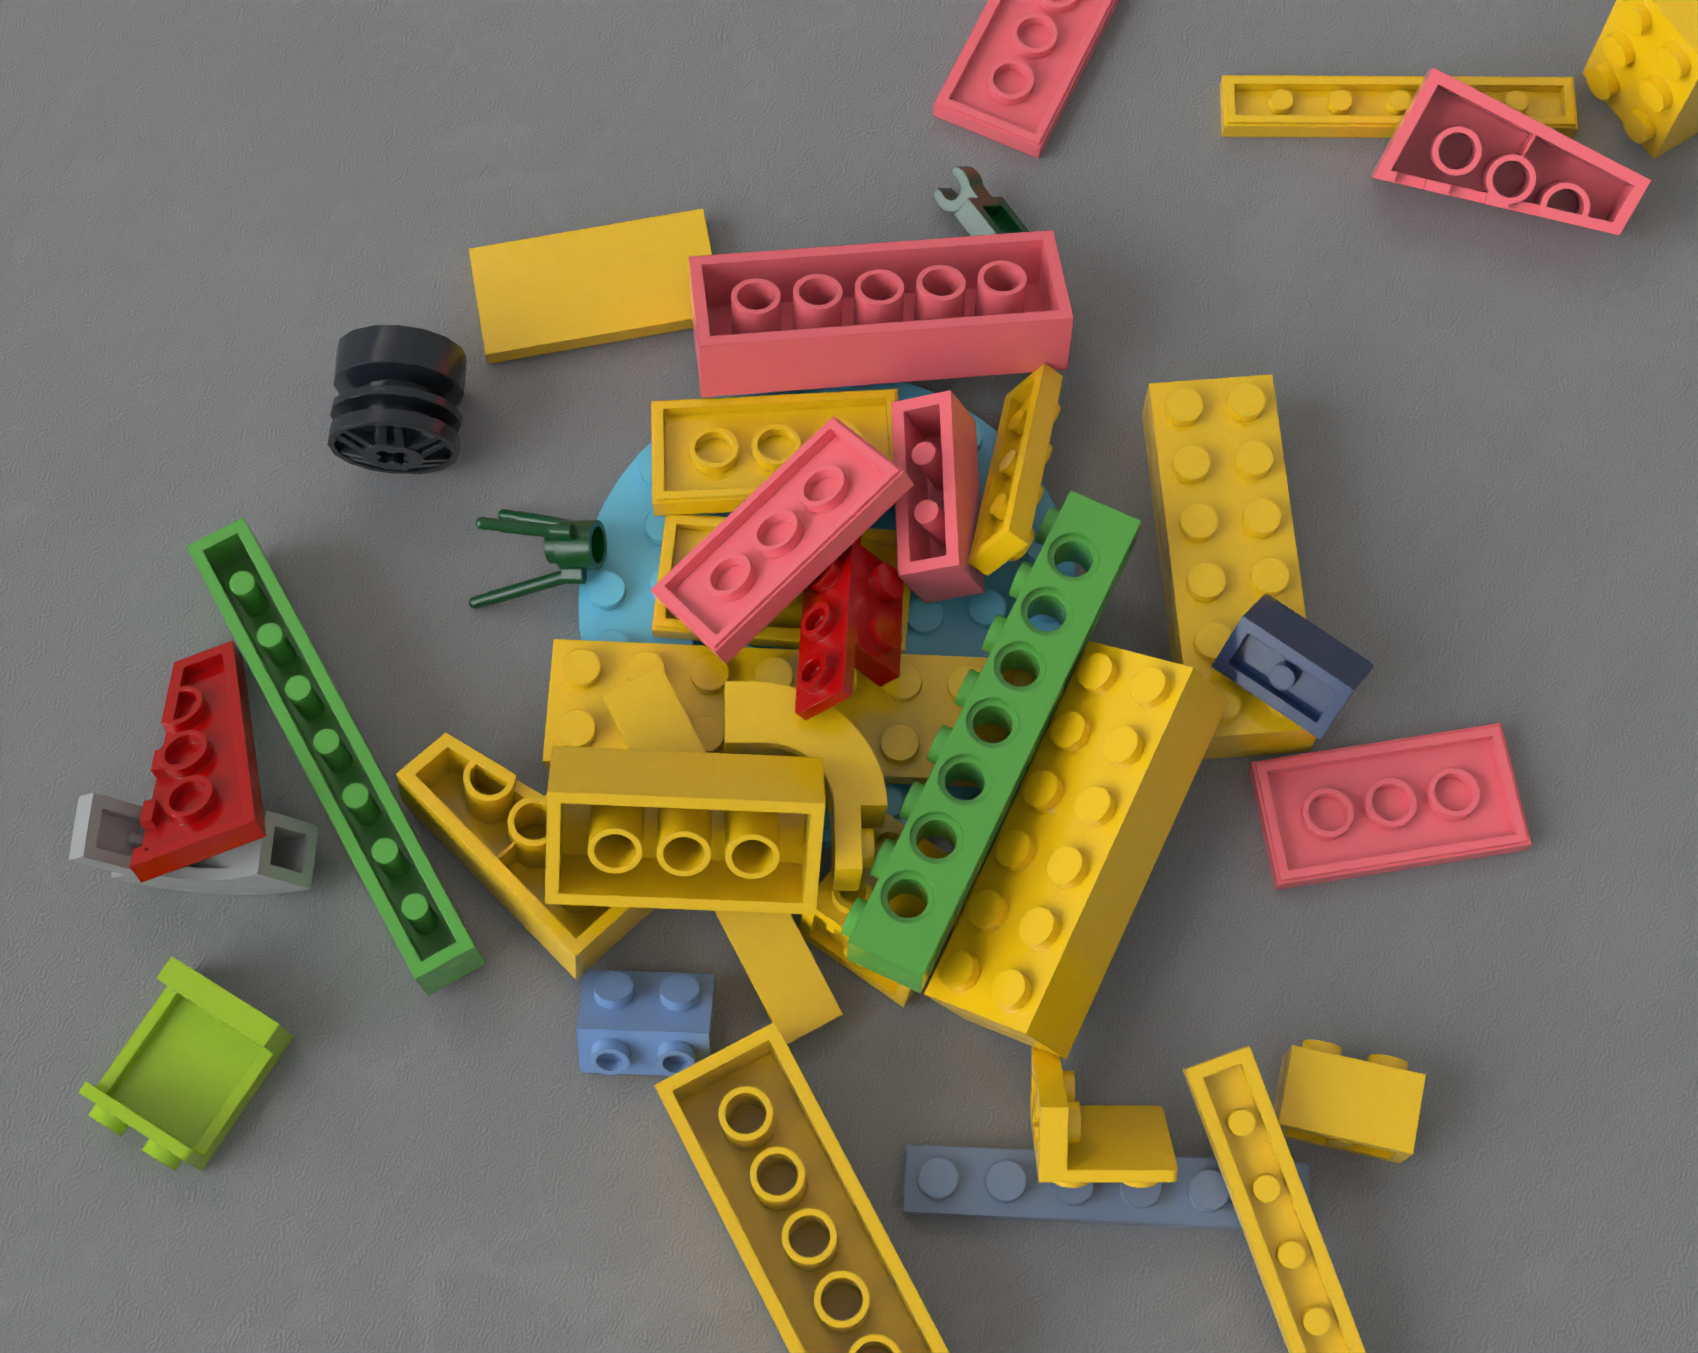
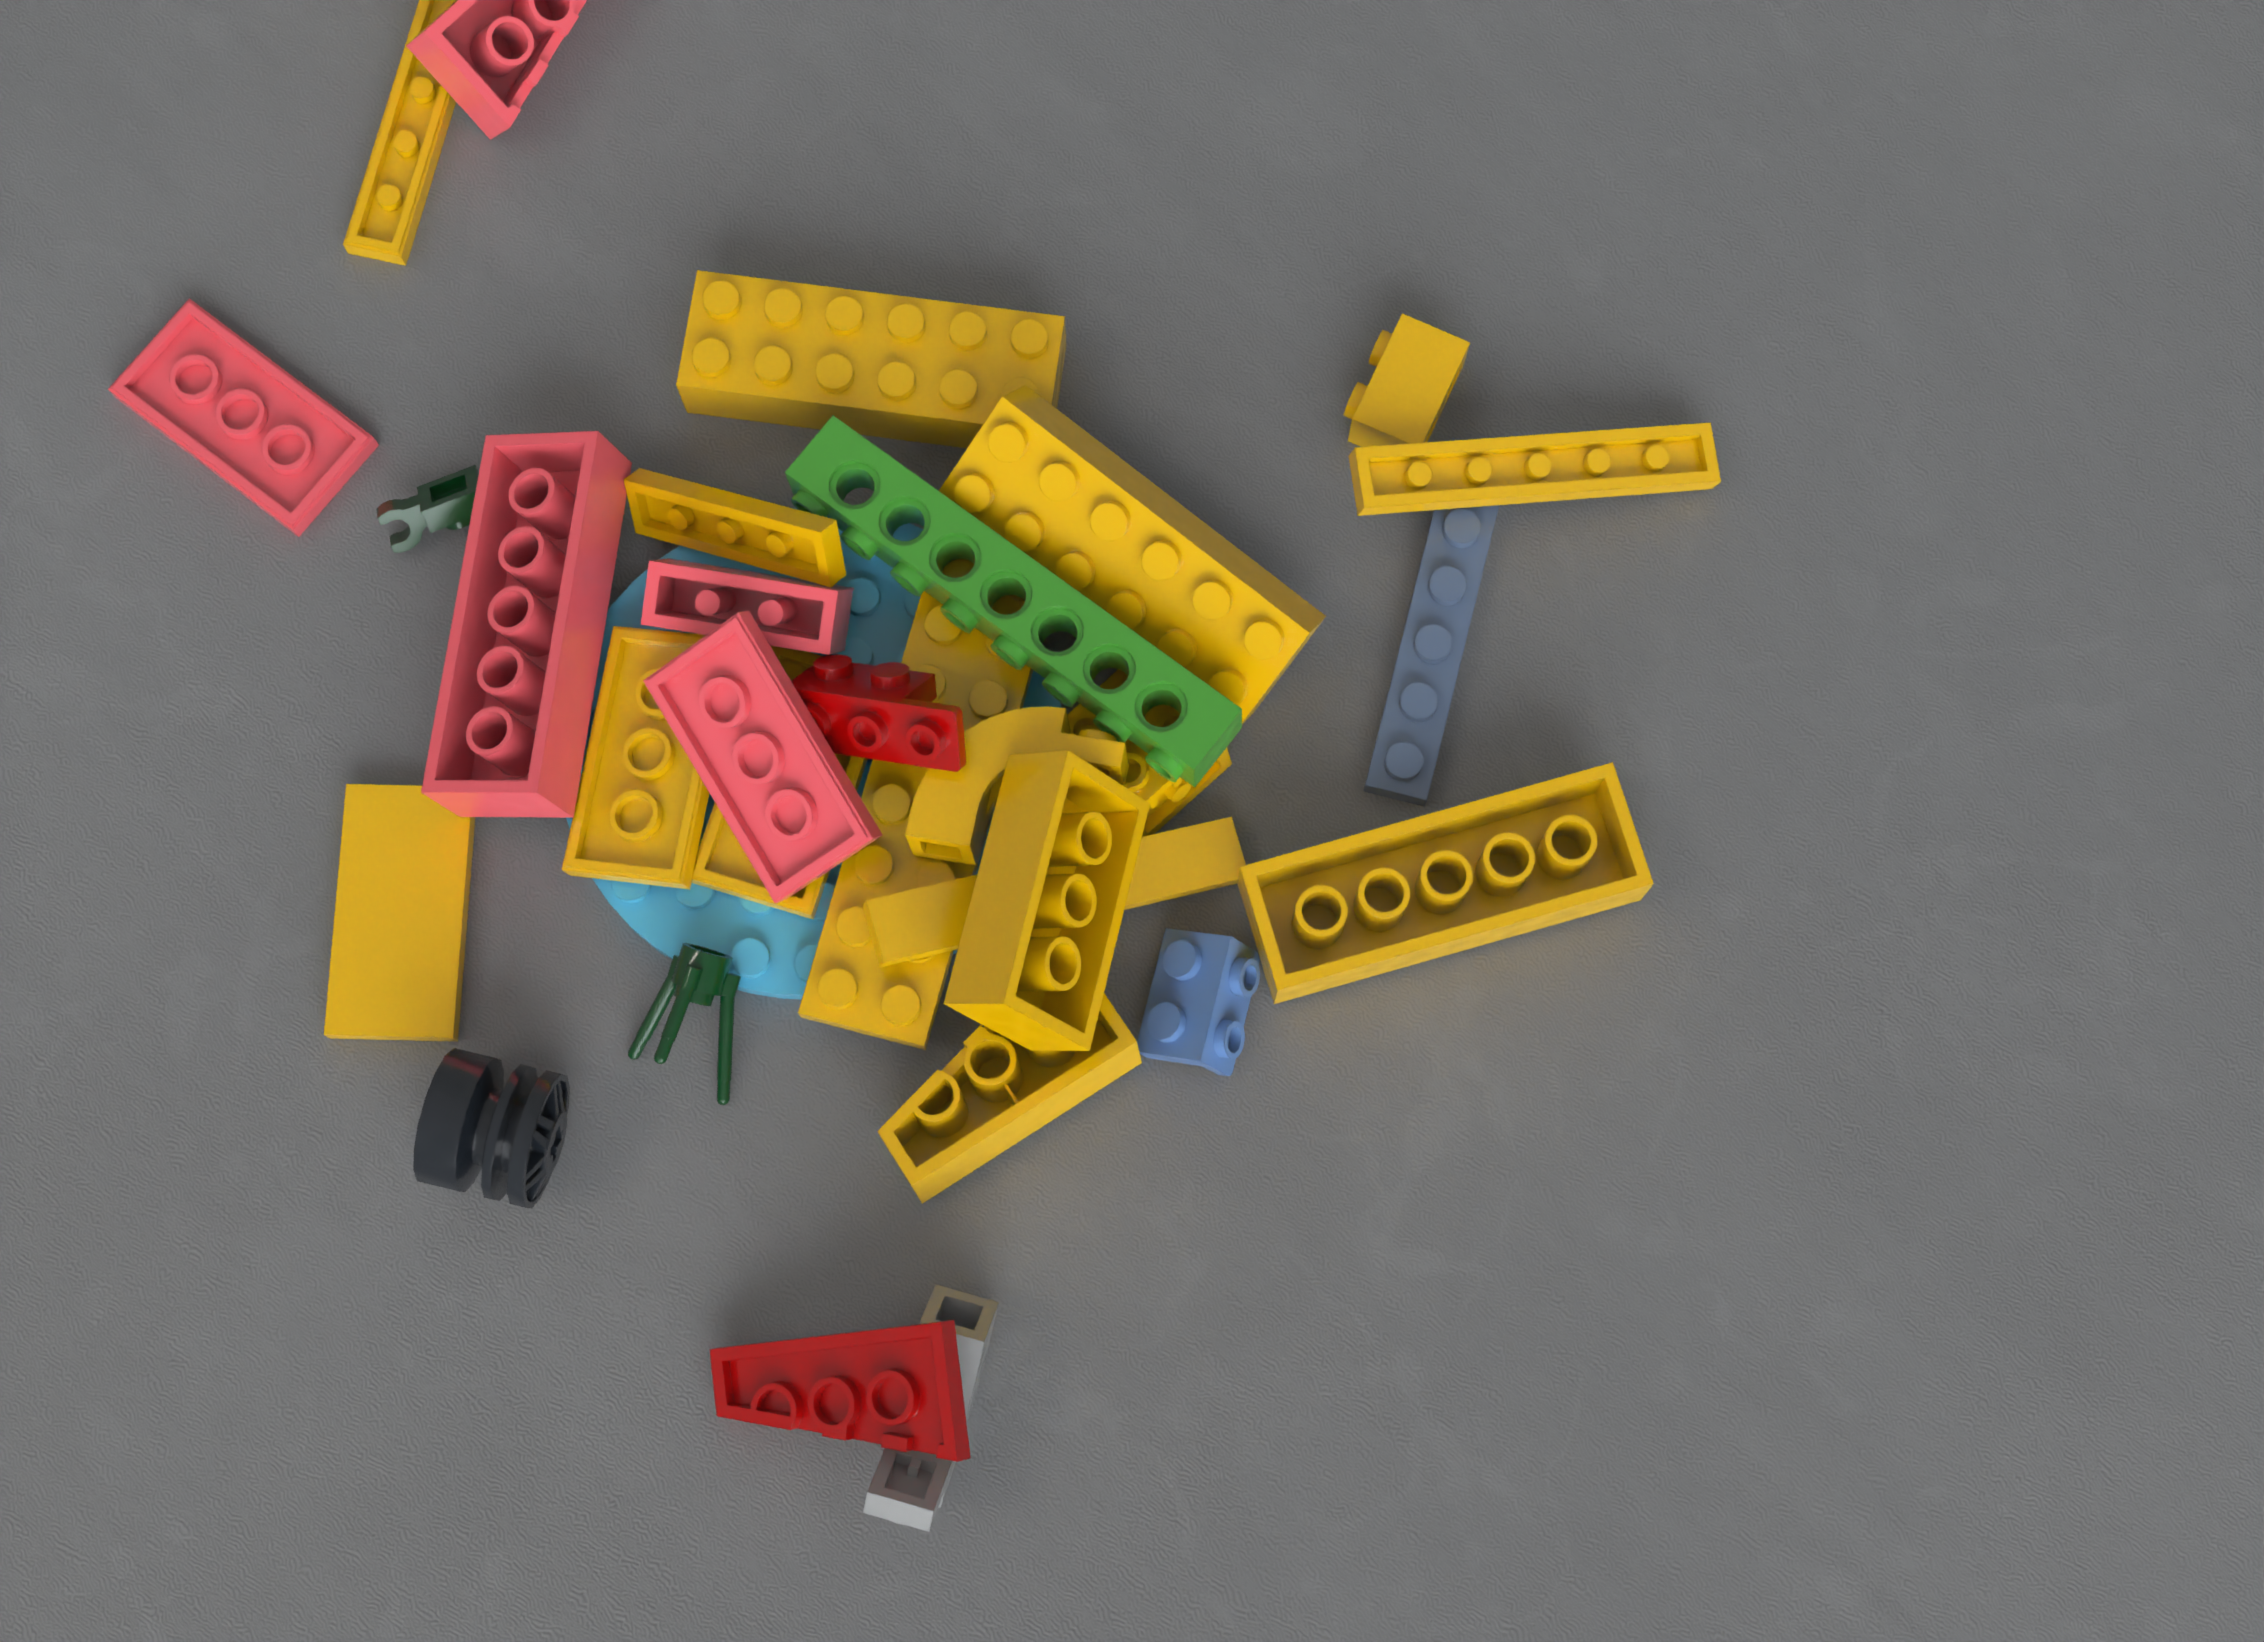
camera: 80 degrees left, 5 degrees up
lime panel [78,956,294,1172] -> none
bright green brick [186,517,486,996] -> none
yellow bracket [1030,1046,1178,1188] -> none
dark blue panel [1211,594,1374,740] -> none
coral tile [1248,723,1532,890] -> none

